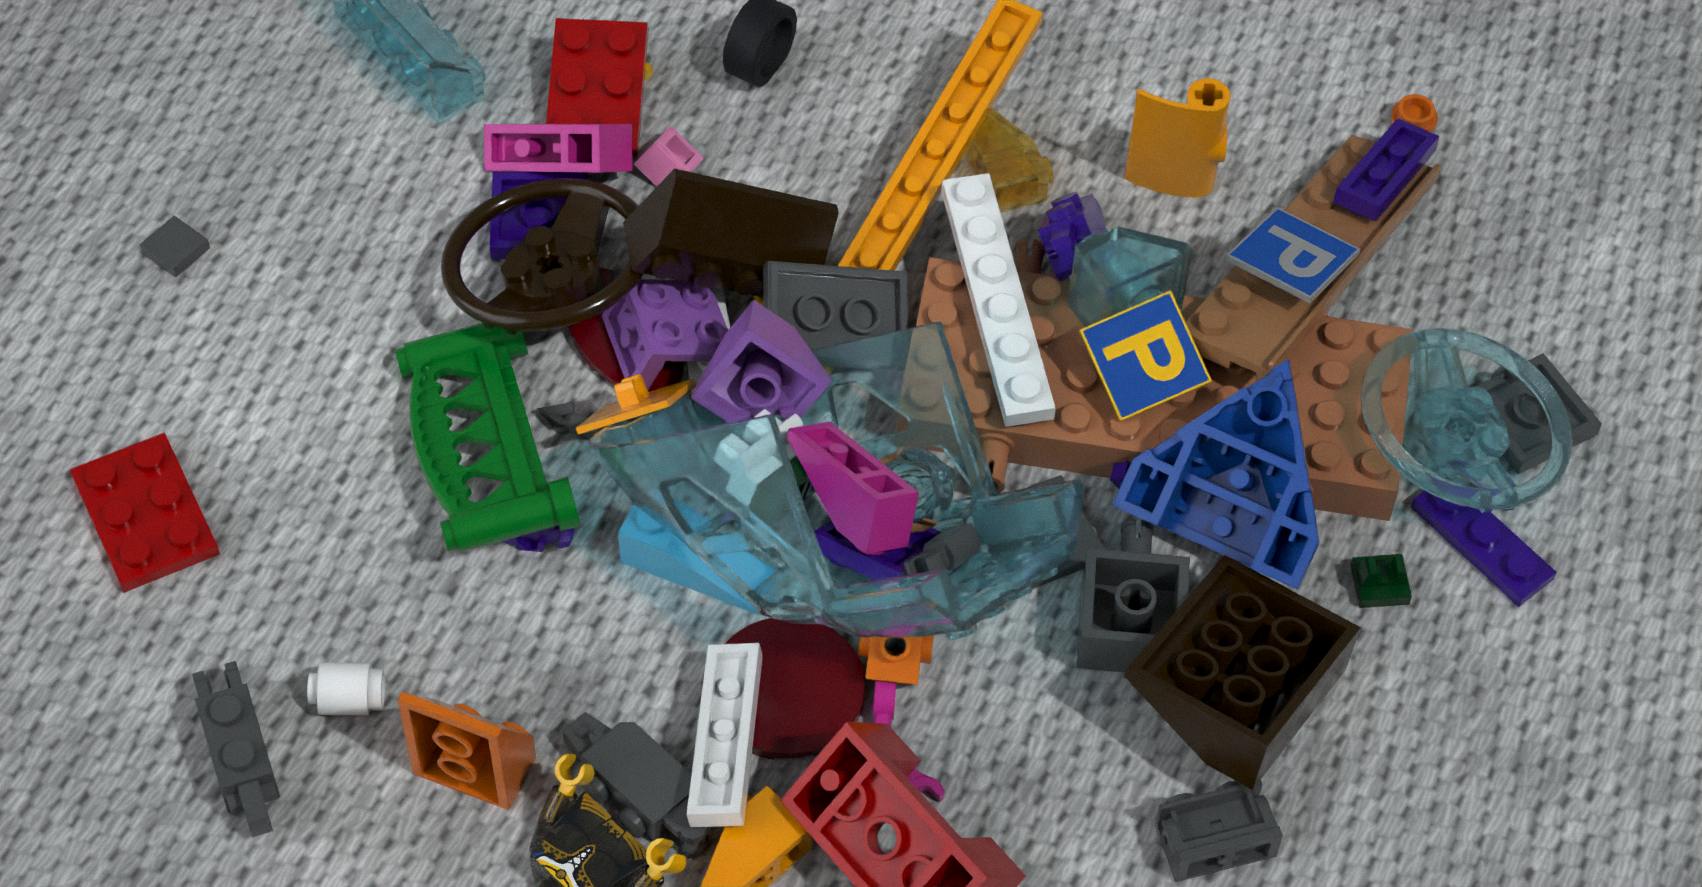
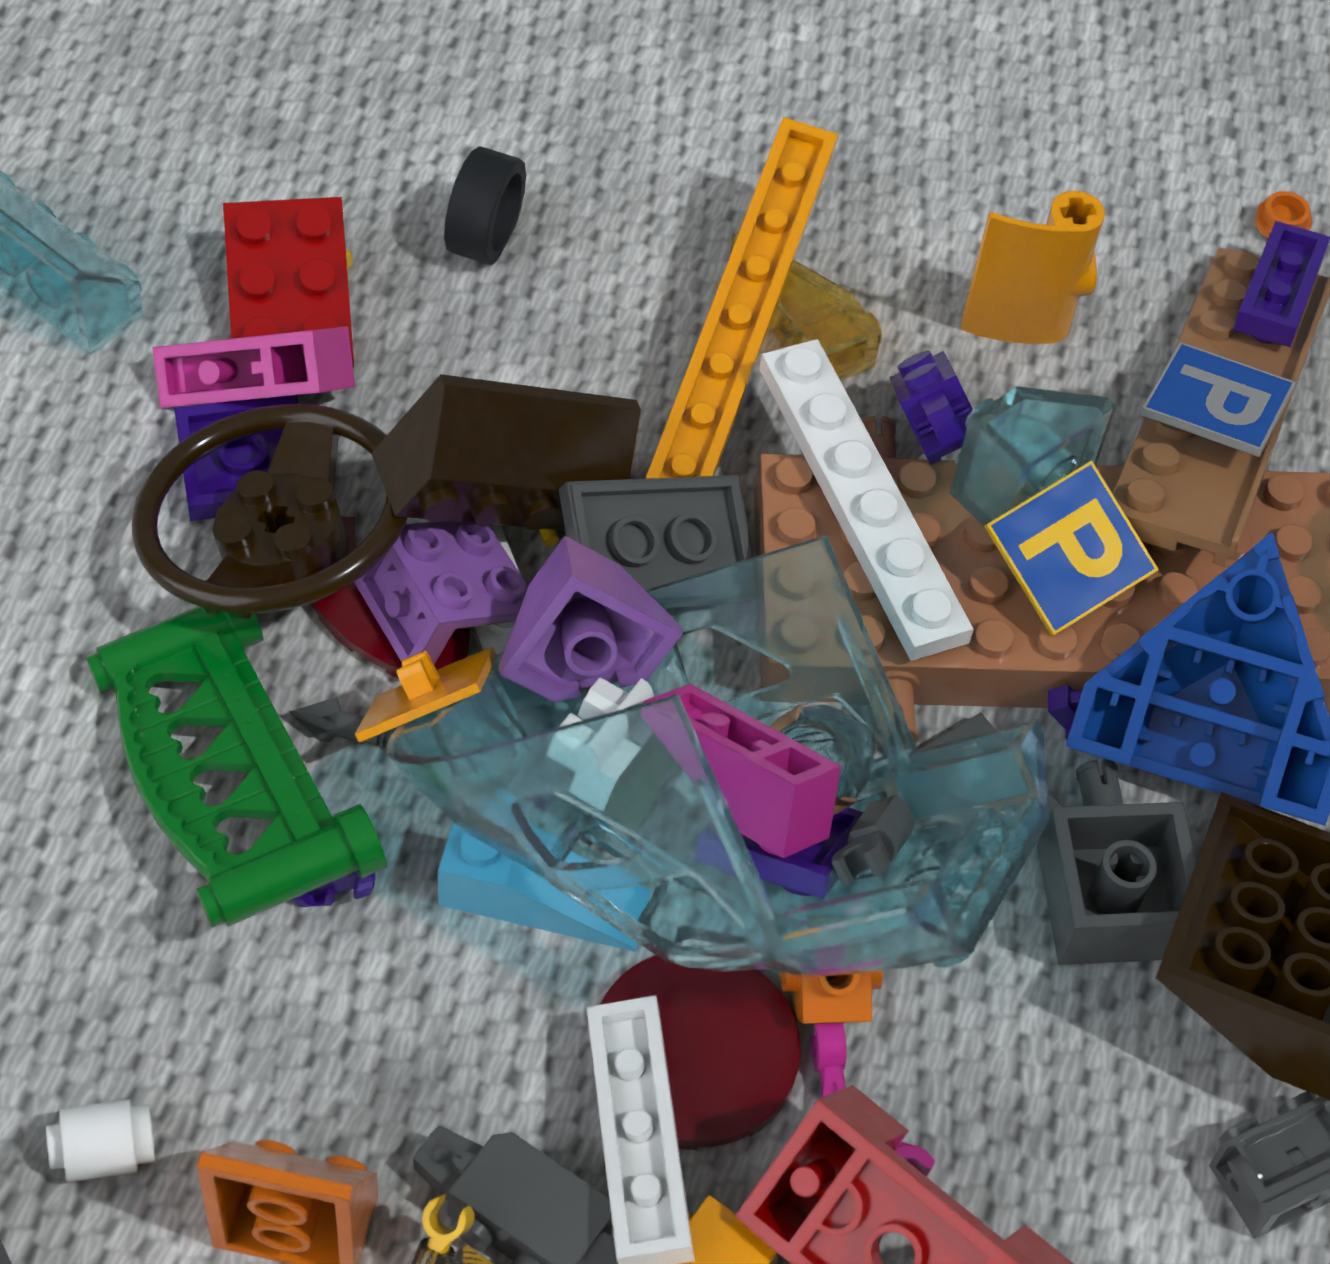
camera: 15 degrees left, 0 degrees up
bright pink slope [634,126,703,187] -> none

